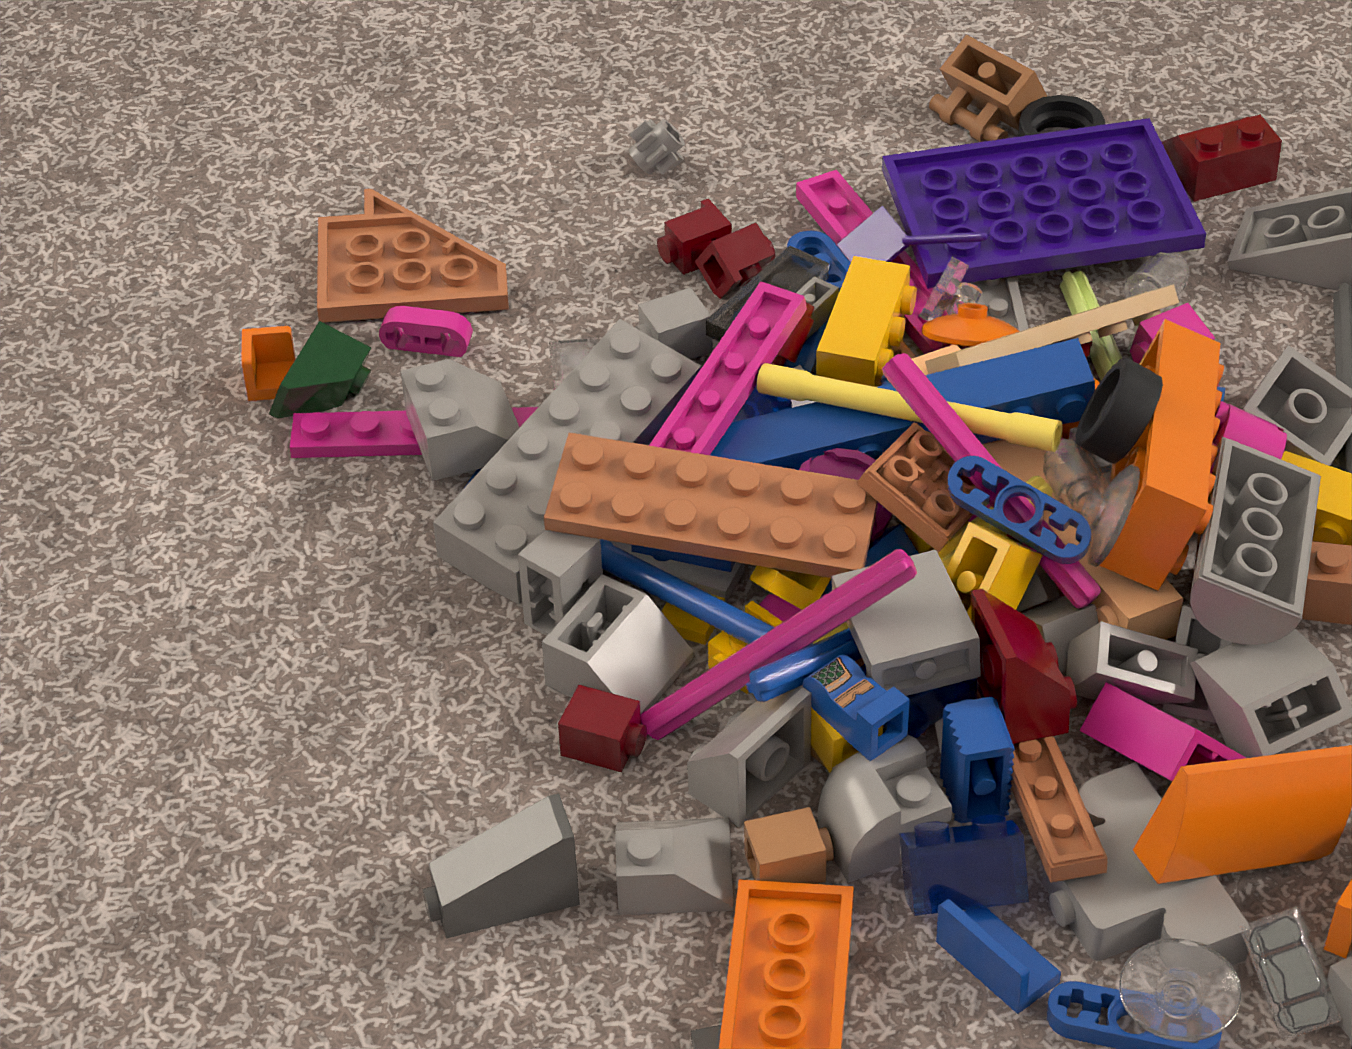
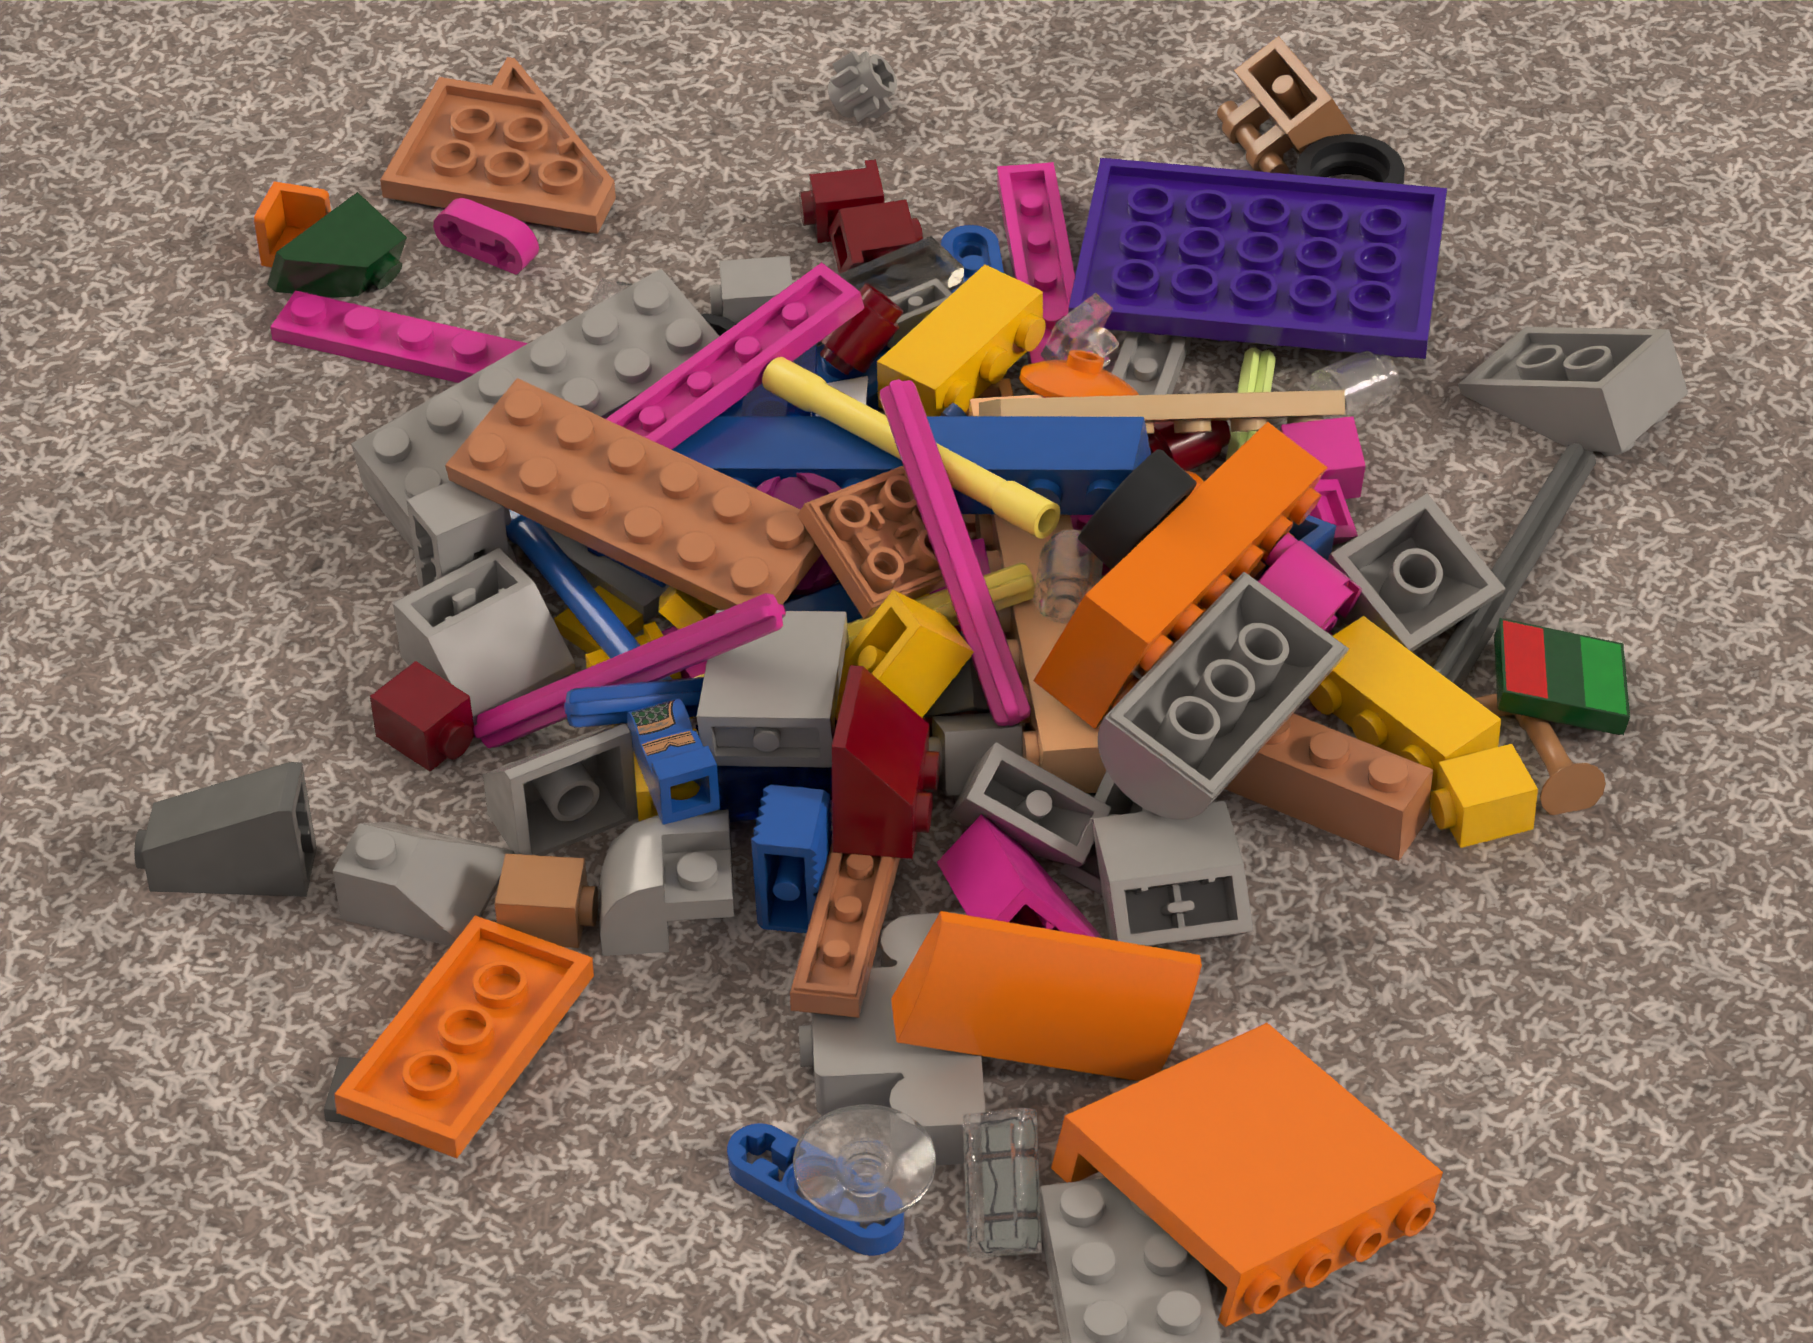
camera: 20 degrees right, 0 degrees up
light grey slope [401,359,520,481] -> none
piece [837,205,988,262] -> none
clear blue brick [899,815,1029,916] -> none
blue panel [936,899,1061,1014] -> none
blue beam [948,456,1091,564] -> none
clear dish [1081,464,1140,567] -> none
dark red slope [1162,114,1282,202] -> none

